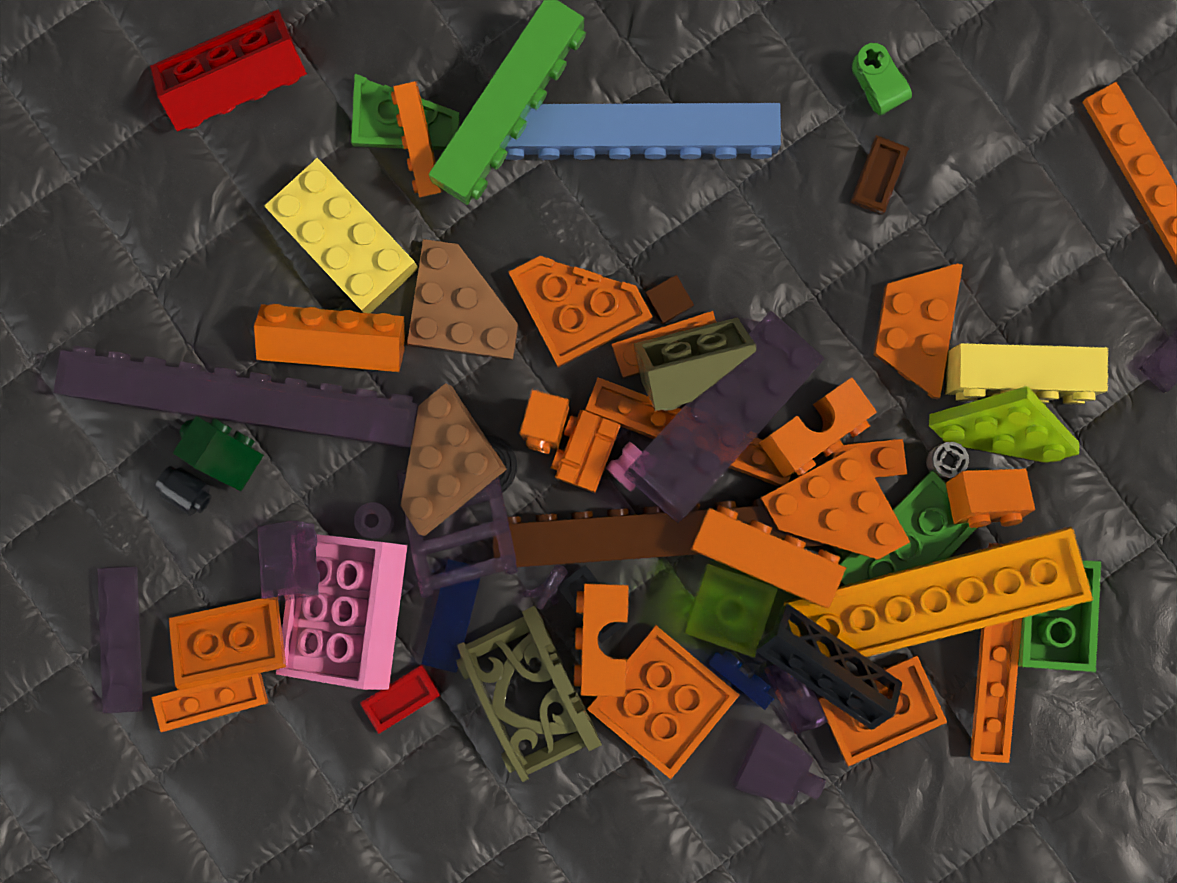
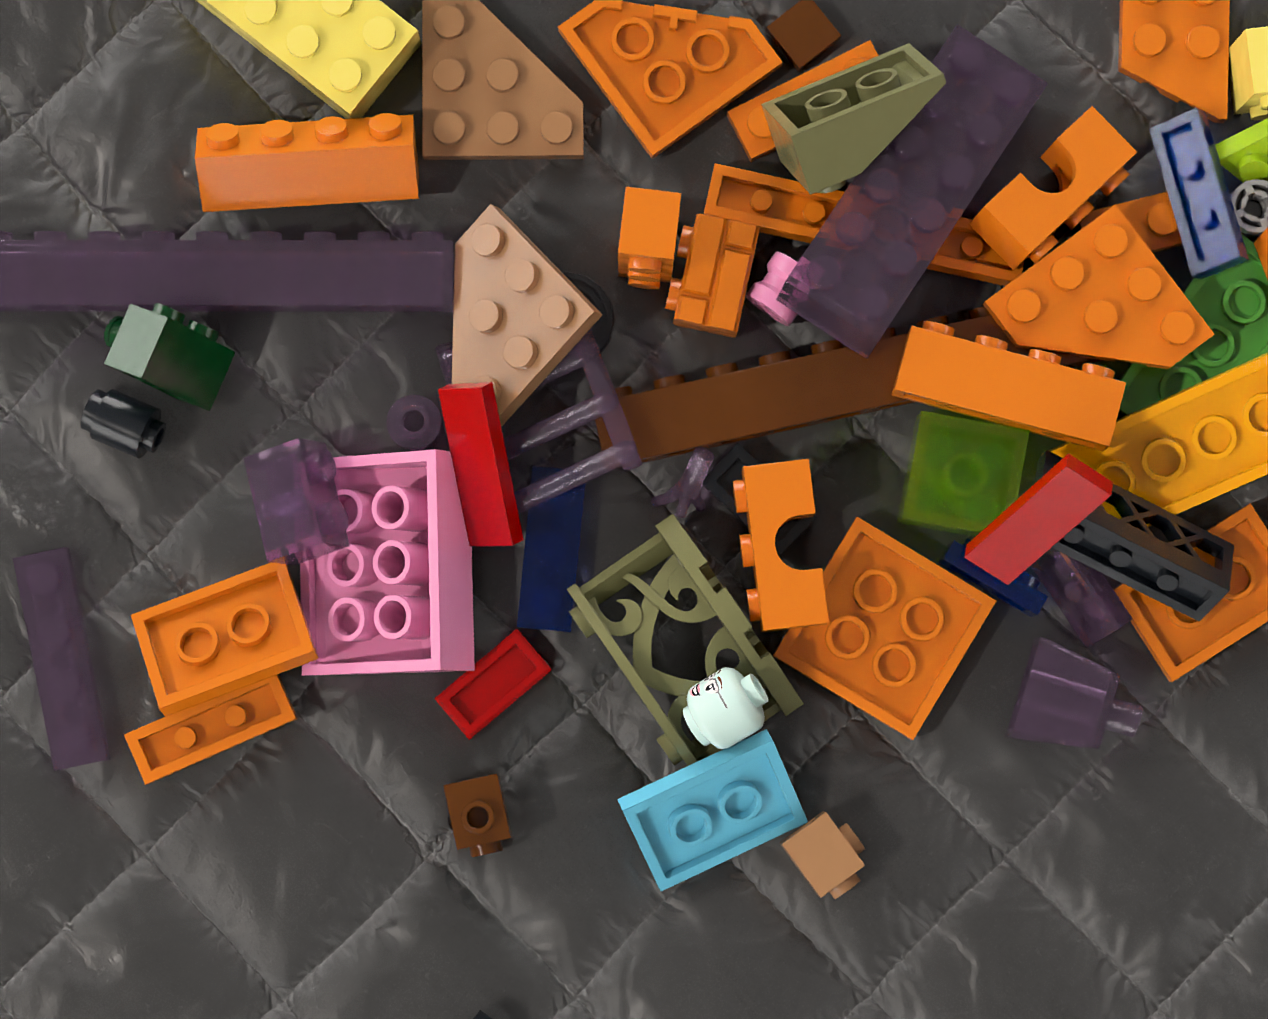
camera: 10 degrees left, 0 degrees up
none -> red tile [438,382,524,546]
none -> reddish brown brick [443,773,513,857]
none -> medium azure plate [617,729,808,891]
none -> light aqua head [683,667,768,749]
none -> medium nougat brick [779,811,865,899]
none -> red tile [964,453,1113,585]
none -> clear blue plate [1149,108,1249,280]

